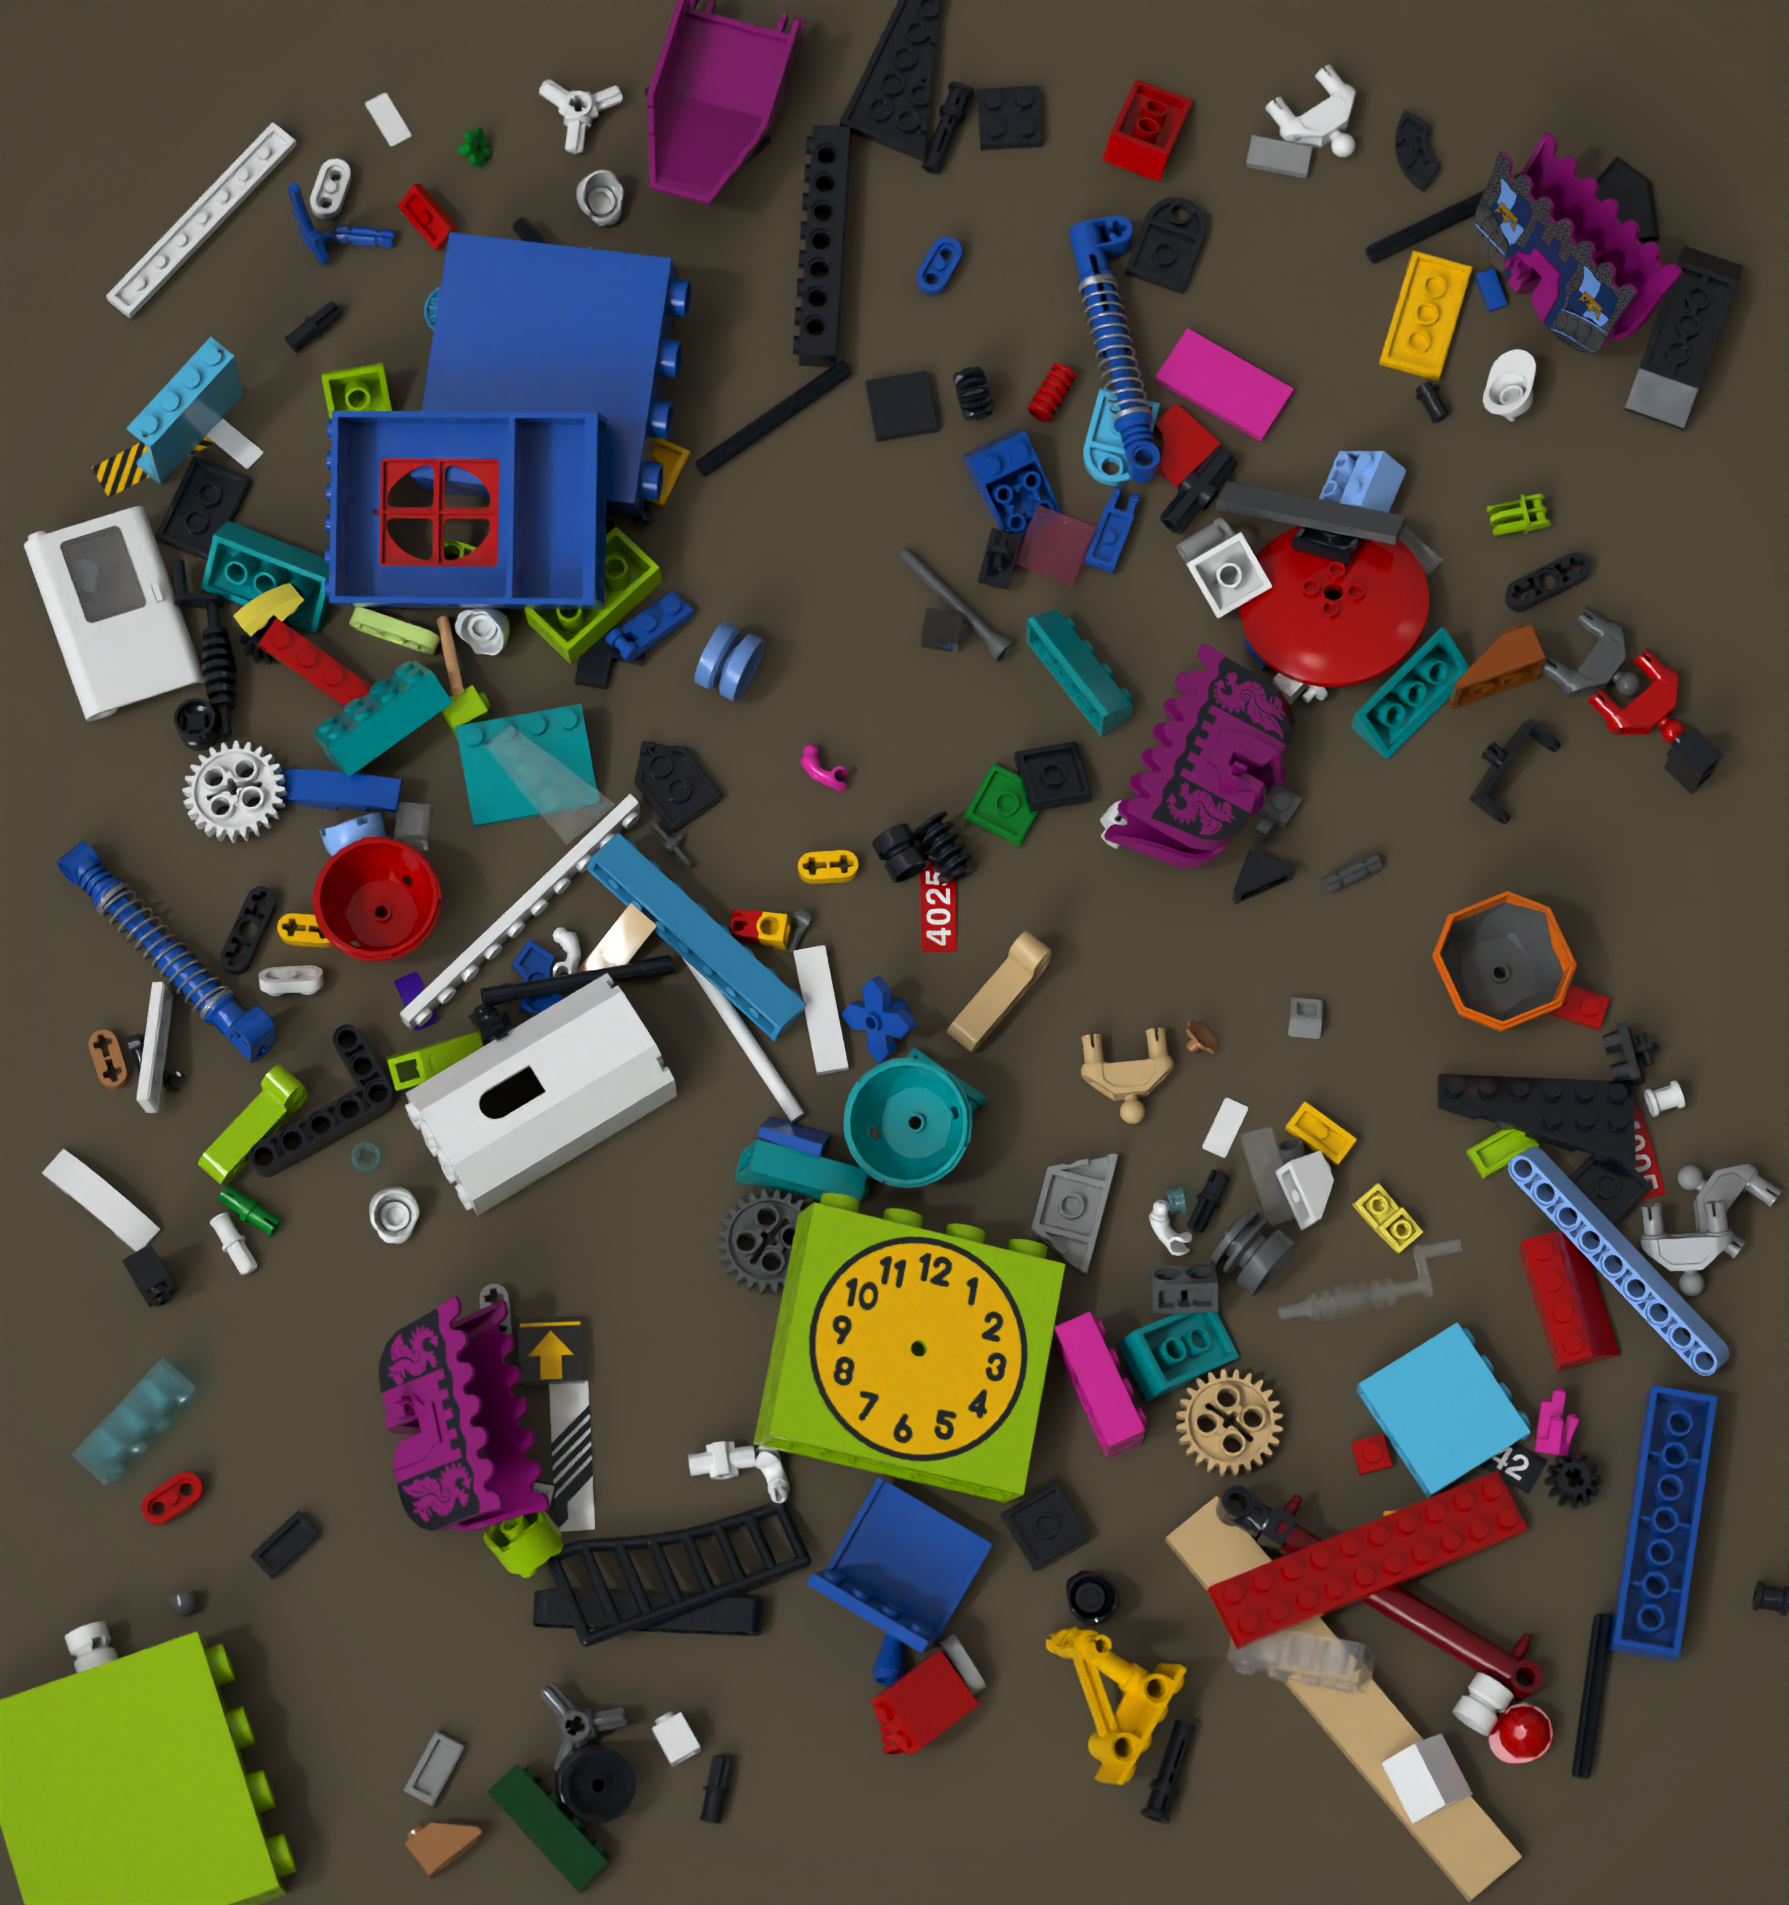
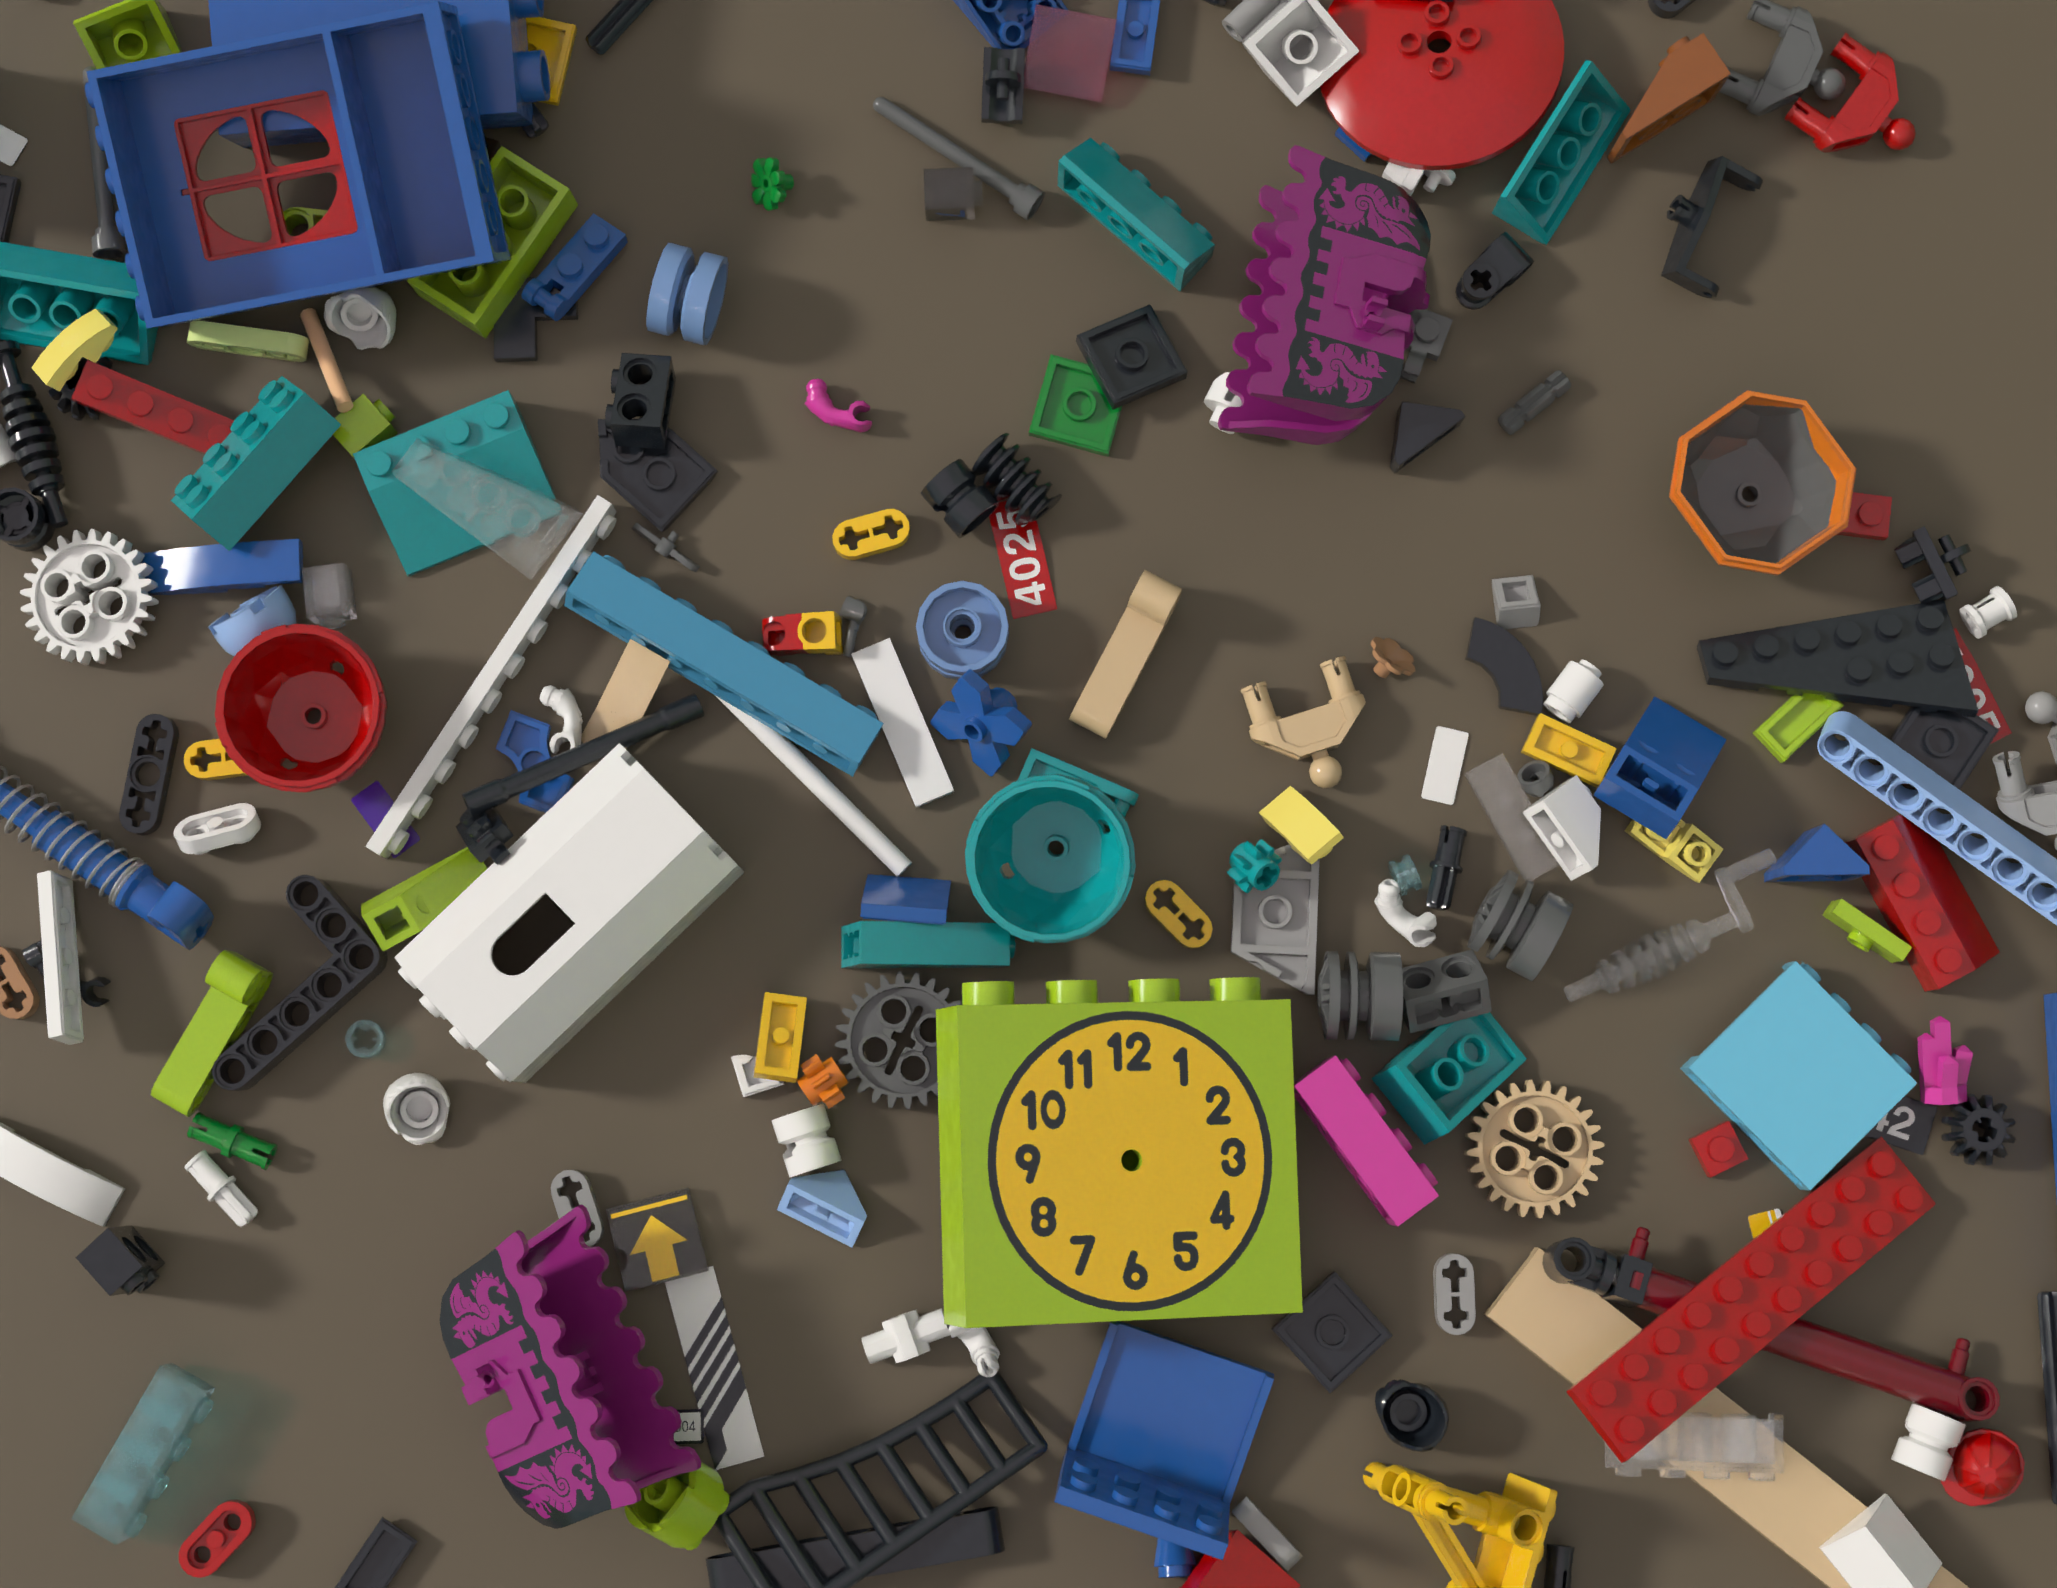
camera: 15 degrees left, 10 degrees up
black brick [1664,727,1722,794] -> none
none -> dark grey piece [83,66,127,259]
none -> black brick [605,353,676,449]
none -> white tile [731,1055,785,1097]
none -> green plant [751,157,794,211]
none -> yellow plate [753,992,807,1083]
none -> white wheel [772,1104,842,1178]
none -> light blue slope [777,1169,867,1248]
none -> orange gear [796,1054,849,1109]
none -> medium blue wheel [916,581,1009,680]
none -> yellow beam [1145,880,1213,949]
none -> teal gear [1227,839,1282,894]
none -> light yellow slope [1259,786,1344,865]
none -> dark grey wheel [1317,951,1403,1041]
none -> light grey beam [1433,1253,1476,1335]
none -> black piece [1455,232,1535,310]
none -> black tile [1465,617,1543,716]
none -> white brick [1543,659,1604,723]
none -> blue slope [1593,696,1727,839]
none -> blue slope [1764,824,1870,882]
none -> lime plate [1822,898,1912,963]

